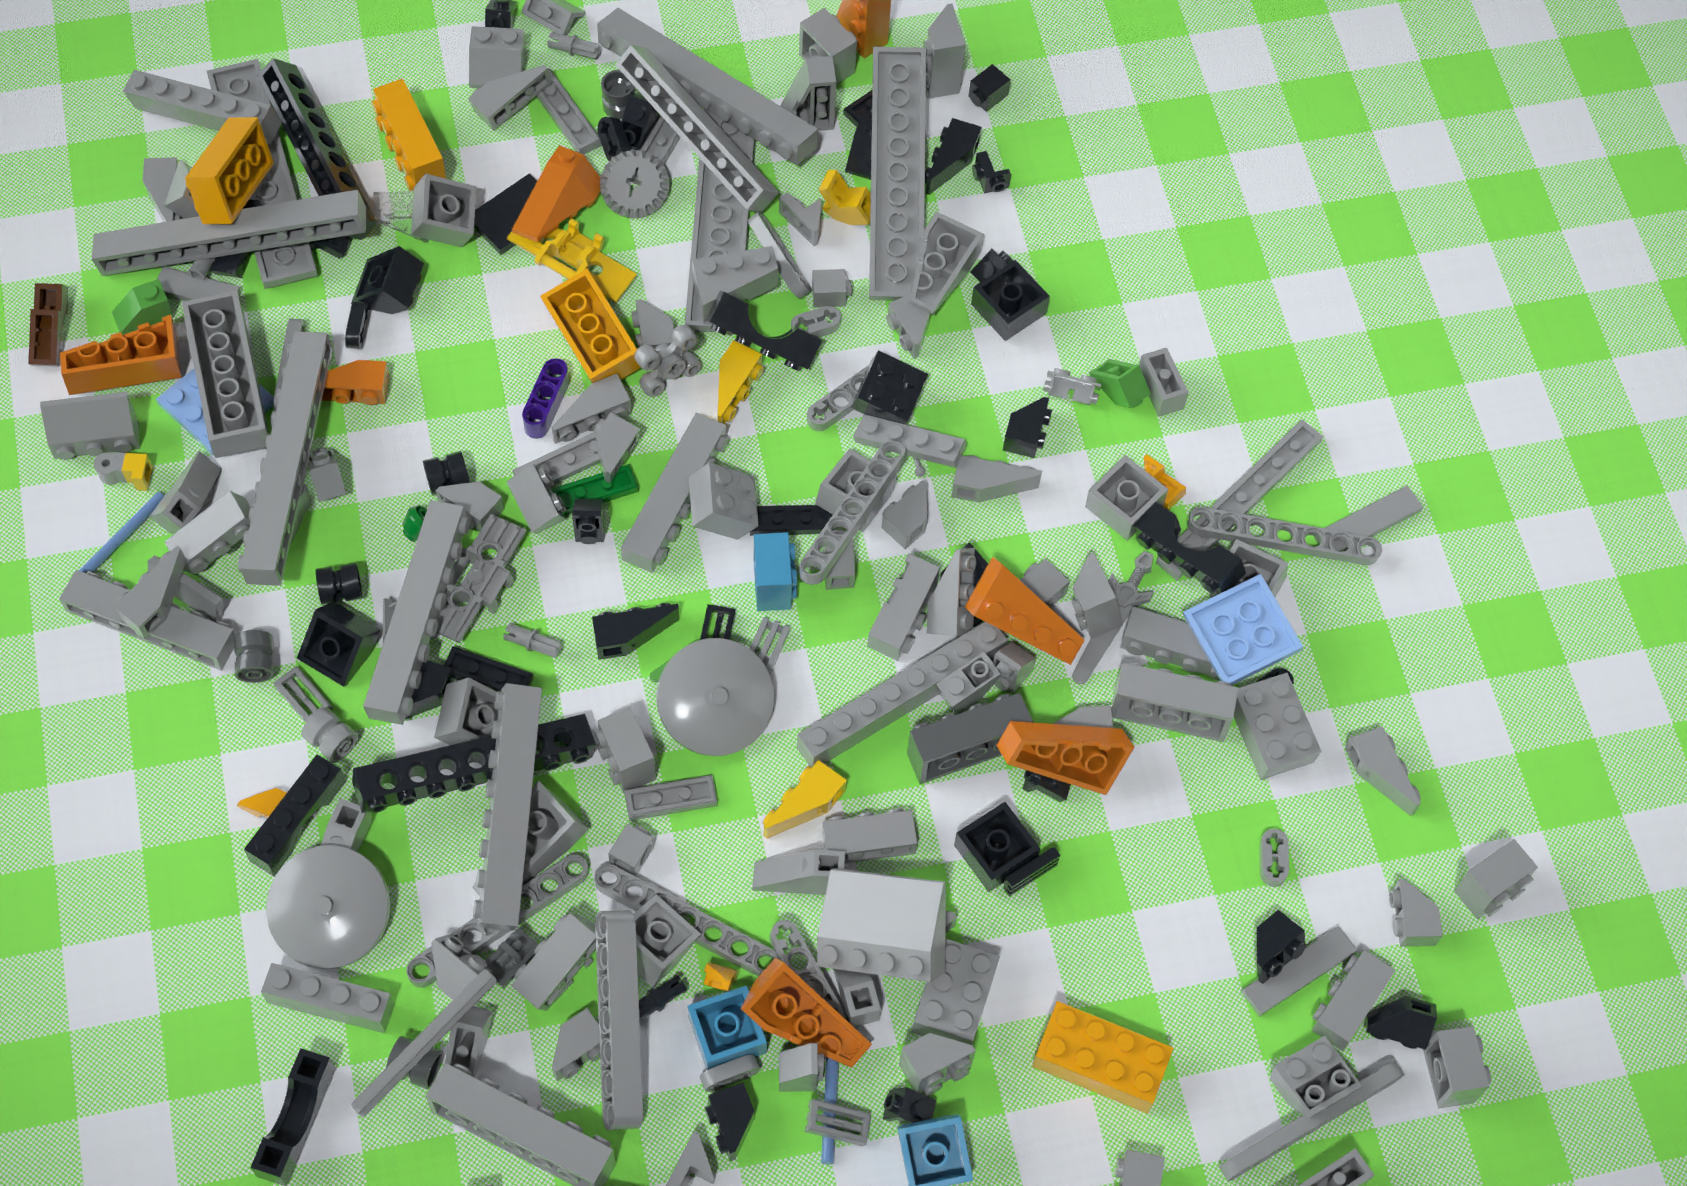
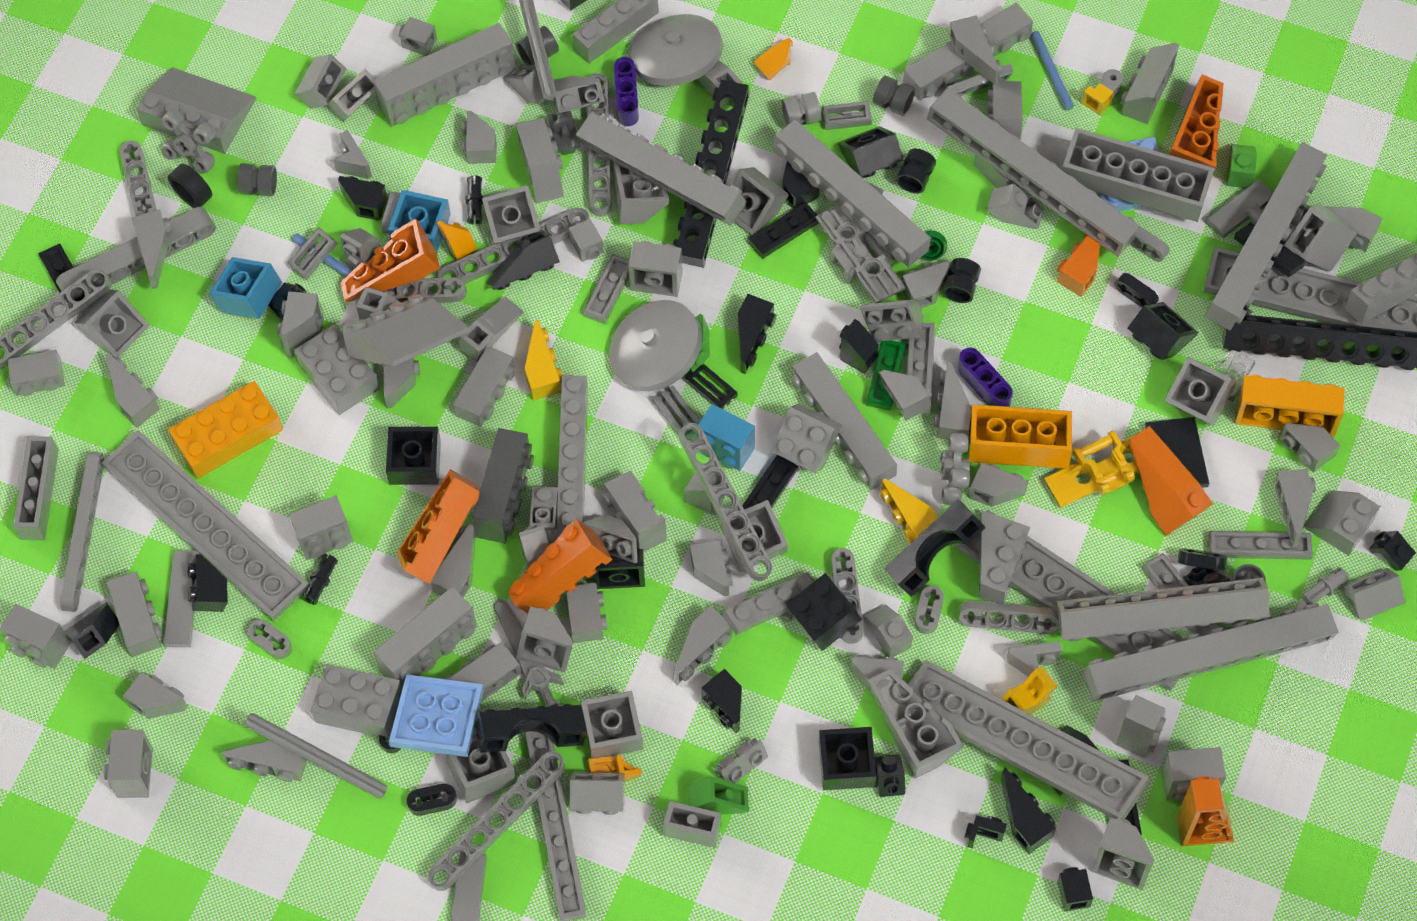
camera: 130 degrees right, 0 degrees up
reddish brown slope [28,283,68,366] -> none
light grey slope [149,451,221,534] -> none
light orange brick [185,117,274,224] -> none
black arch [244,754,346,877] -> none
light grey axle [504,623,562,658] -> none
light grey beam [595,910,643,1131] -> none
light grey gear [600,149,669,219] -> none
light grey brick [812,269,851,308] -> none
black tile [1003,847,1061,897] -> none
light grey slope [1270,1036,1362,1119] -> none
none -> light grey plate [101,430,309,621]
none -> light grey axle [244,713,388,798]
none -> light grey brick [289,496,353,560]
none -> black pin [302,554,338,605]
none -> black beam [407,784,457,816]
none -> black slope [487,231,560,290]
none -> light grey brick [570,772,624,815]
none -> dark purple beam [614,57,639,126]
none -> light grey slope [863,605,913,657]
none -> light grey slope [1280,423,1340,472]

